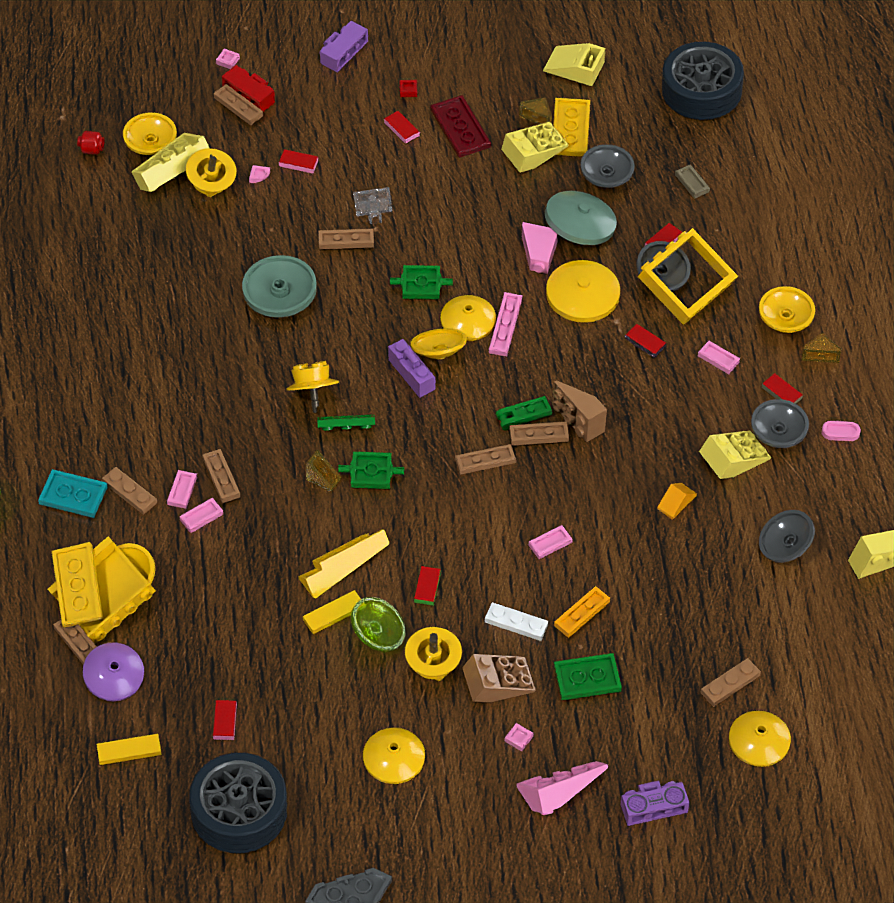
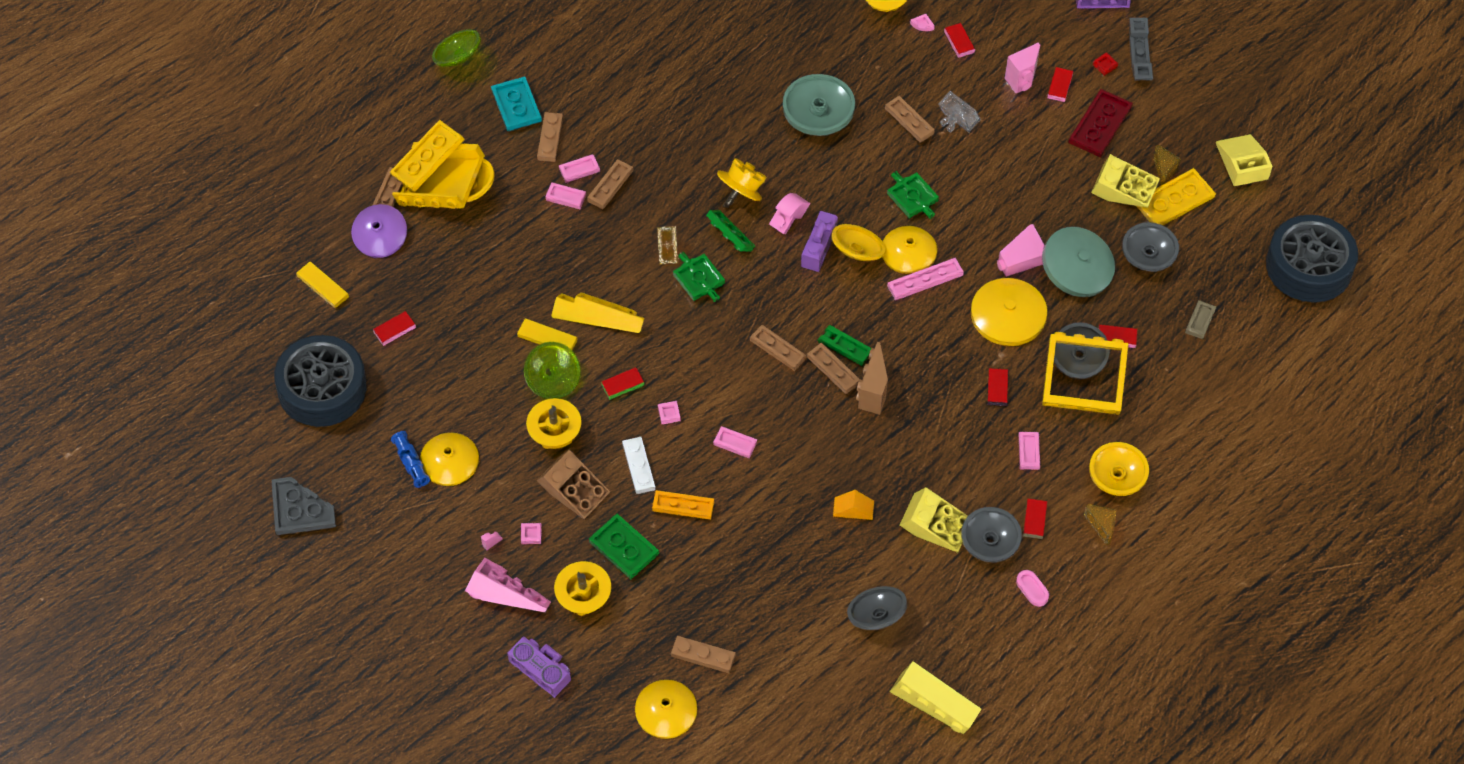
camera: 55 degrees right, 5 degrees up
none -> blue piece [391,431,430,488]
none -> bright pink tile [481,532,502,550]
none -> yellow piece [554,561,611,616]
none -> bright pink tile [658,401,681,424]
none -> bright pink brick [769,193,810,234]
none -> bright pink slope [1005,43,1040,94]
none -> dark grey slope [1129,18,1153,80]

